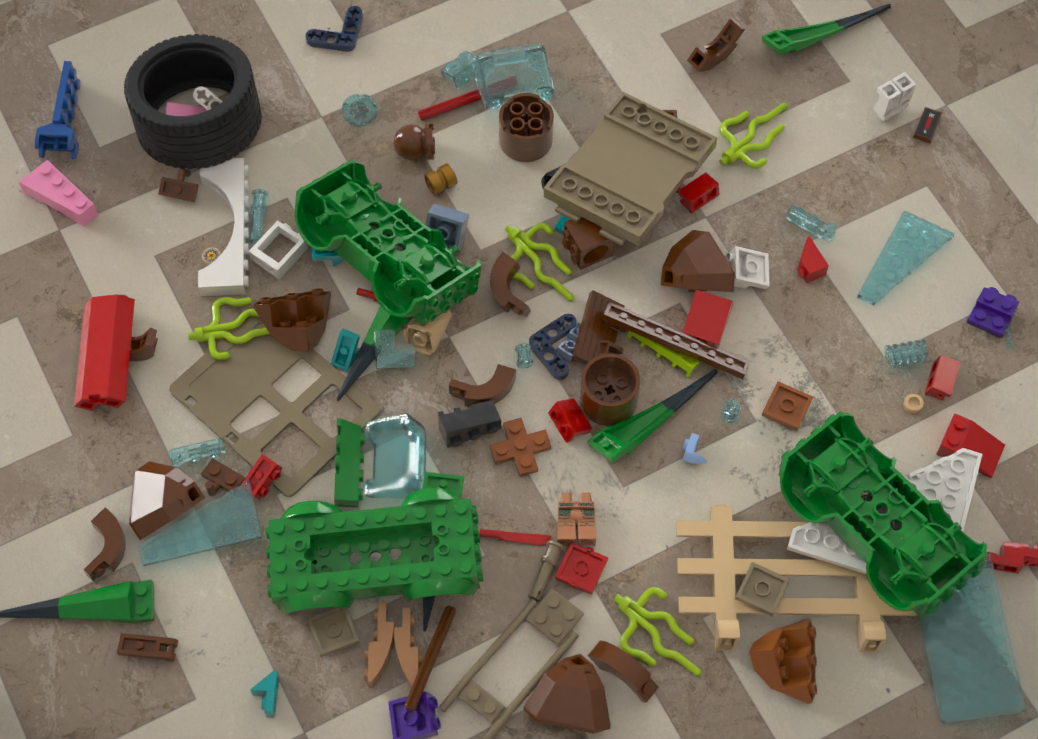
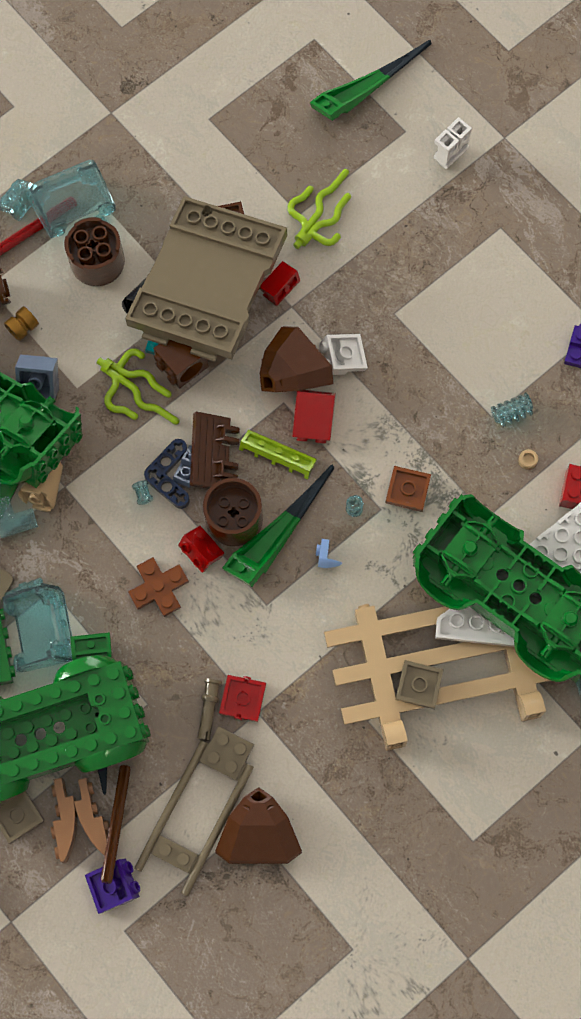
camera: 10 degrees left, 10 degrees up
black wedge [438,400,502,448] -> none
reddish brown arch [449,364,516,407] -> none
red piece [480,529,551,546] -> none
reddish brown arch [490,252,531,317] -> none
nougat hips [557,493,596,546] -> none
reddish brown arch [588,640,659,703] -> none
reddish brown plate [602,302,750,379] -> none
lime plant [613,587,702,676] -> none
reddish brown arch [687,18,745,72] -> none
dark orange brick [749,619,818,704] -> none
clear light blue plate [786,204,837,242] -> none
red slope [797,237,829,283] -> none
clear light blue wing [857,210,955,306] -> none
tile [913,107,942,143] -> none
hinge [925,355,960,400] -> none

